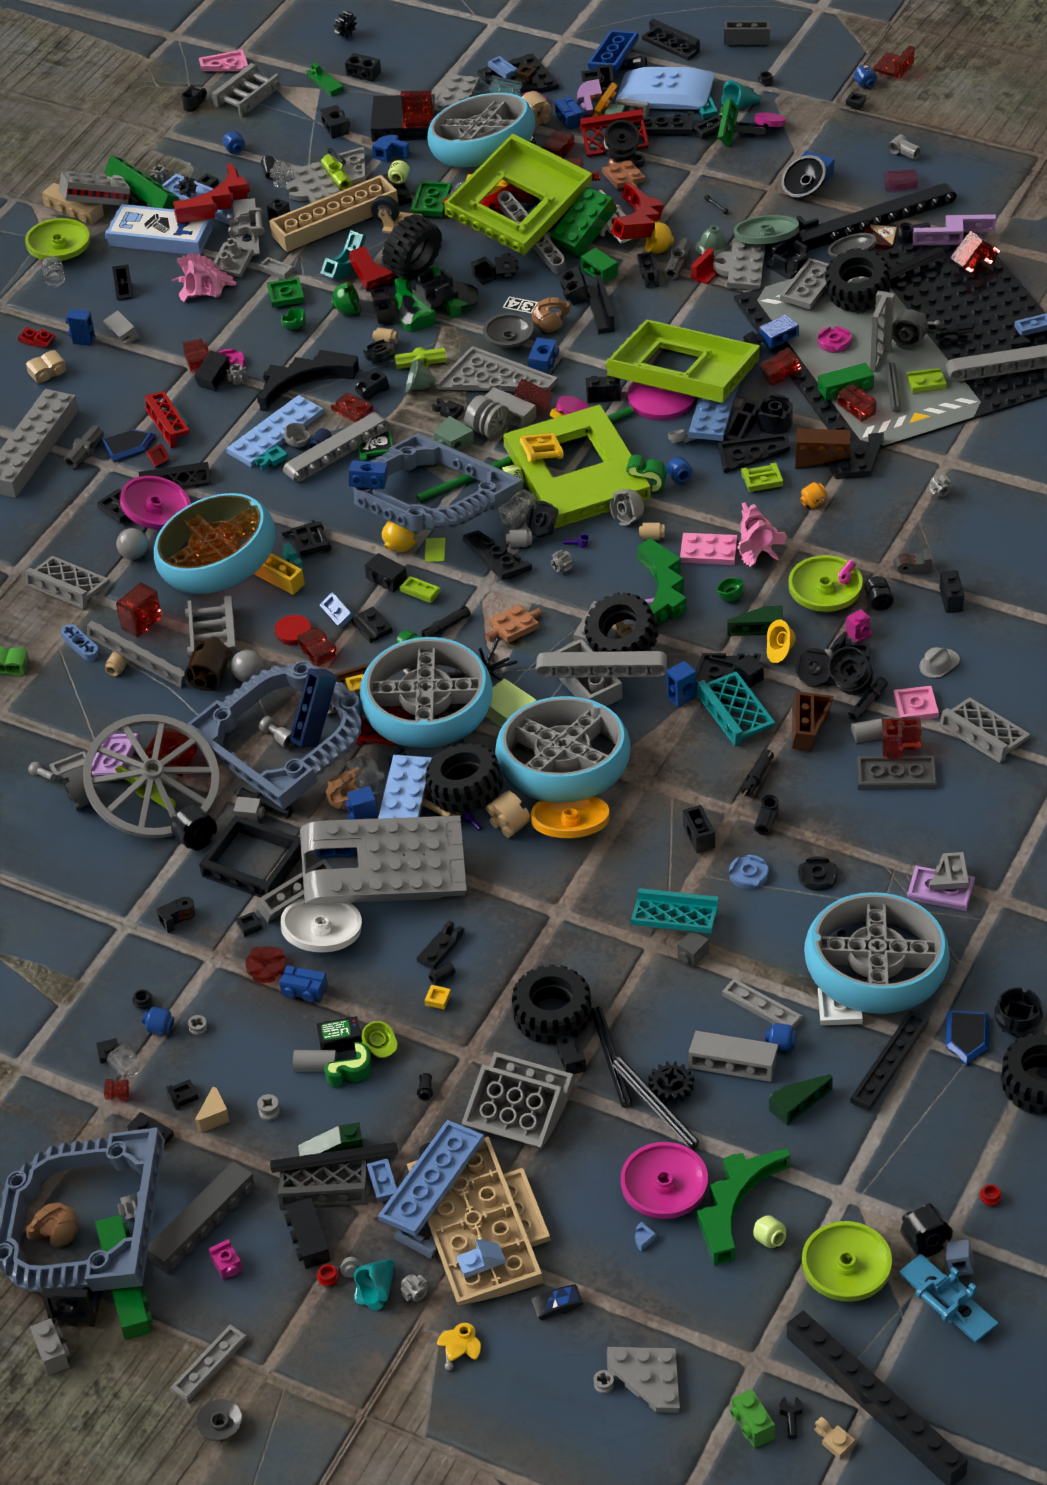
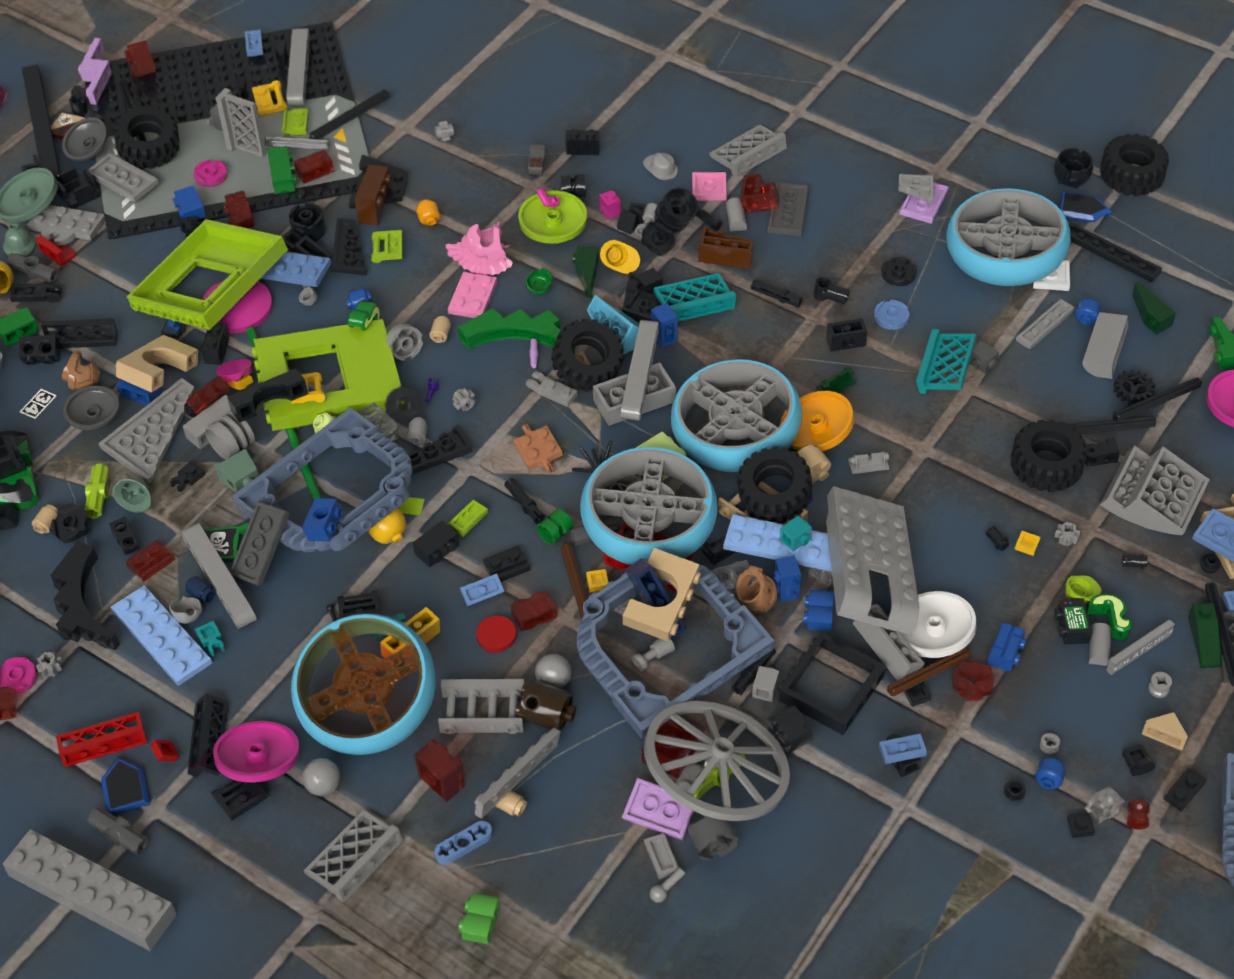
camera: 85 degrees left, 5 degrees up
black brick [194,350,231,392] -> none
black hinge [417,921,465,969] -> none
none -> tan arch [116,335,198,393]
none -> black arch [227,368,308,423]
none -> dark grey tile [230,501,290,586]
none -> yellow plate [252,80,287,116]
none -> black axle [309,90,390,139]
none -> medium azure wedge [587,295,639,355]
none -> tan arch [623,548,702,642]
none -> teal brick [780,516,812,552]
none -> dark green hinge [816,368,856,393]
none -> light grey hinge [848,451,889,474]
none -> medium blue plate [879,734,927,764]
none -> reddish brown axle [887,647,971,696]
none -> light grey gear [1054,521,1080,547]
none -> light grey tile [1106,620,1175,676]

